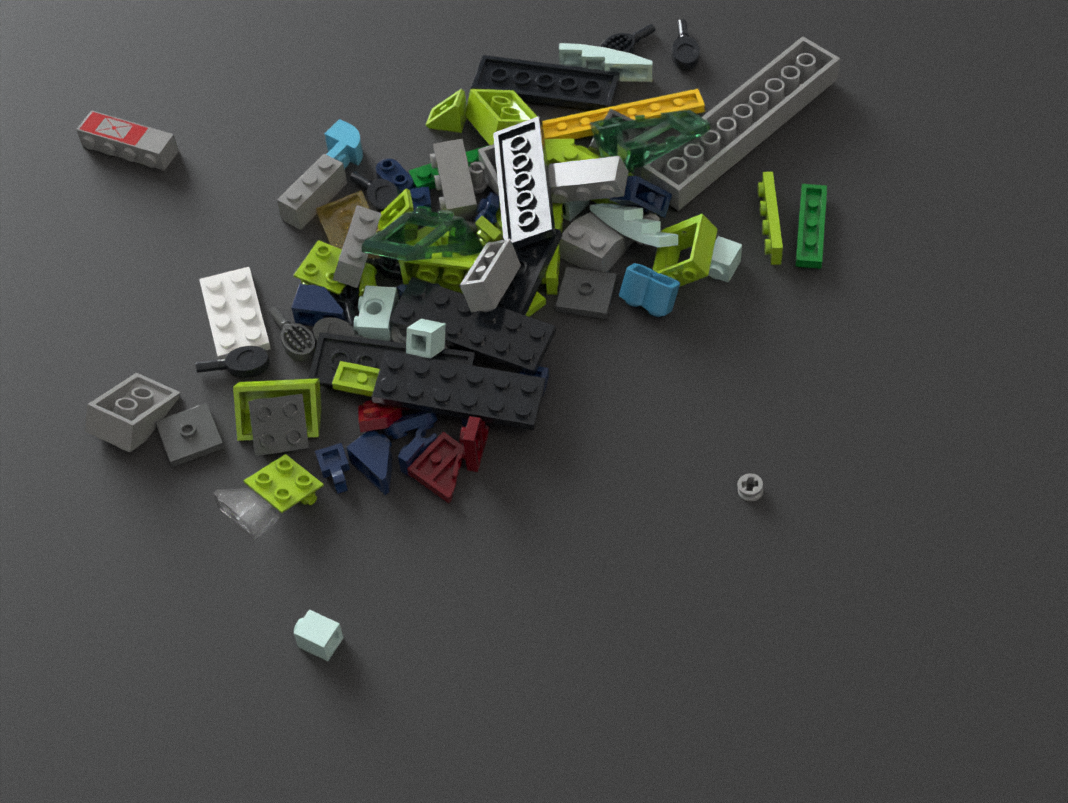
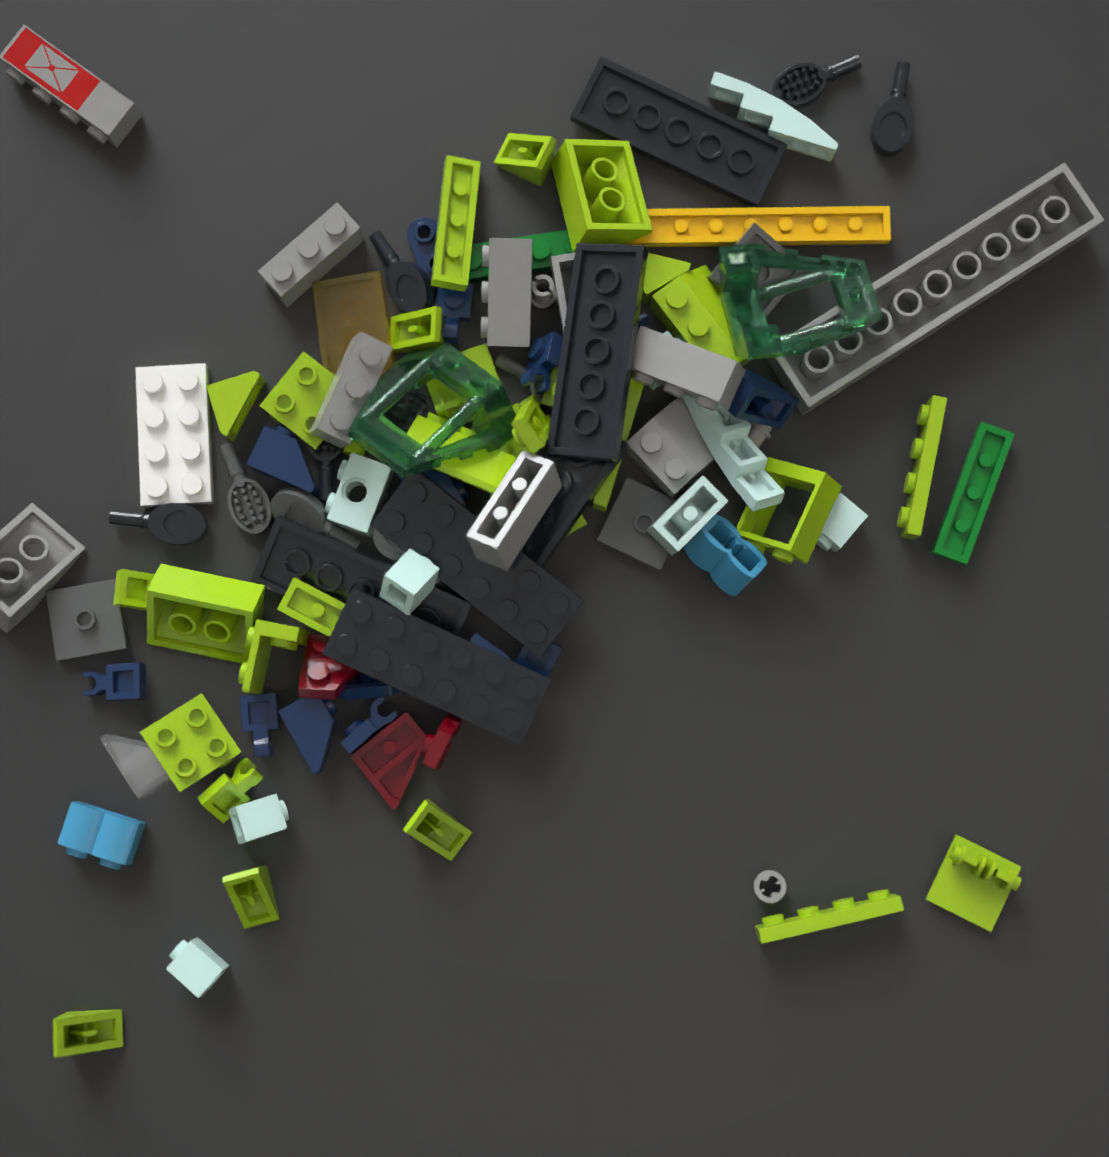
camera: 10 degrees right, 30 degrees up
dark grey hinge [248,394,309,456] -> none
medium azure brick [324,119,363,169] -> none
none -> lime slope [53,1009,123,1058]
none -> dark azure brick [57,801,146,870]
none -> dark blue plate [83,662,146,701]
none -> lime plate [113,569,155,611]
none -> lime plate [197,758,263,823]
none -> lime slope [206,371,266,442]
none -> lime slope [223,865,279,929]
none -> light aqua brick [228,793,289,844]
none -> lime bracket [239,619,311,695]
none -> lime slope [403,799,473,861]
none -> lime plate [431,155,481,292]
none -> light aqua brick [647,476,728,555]
none -> lime plate [754,889,904,944]
none -> lime hinge [926,834,1021,932]

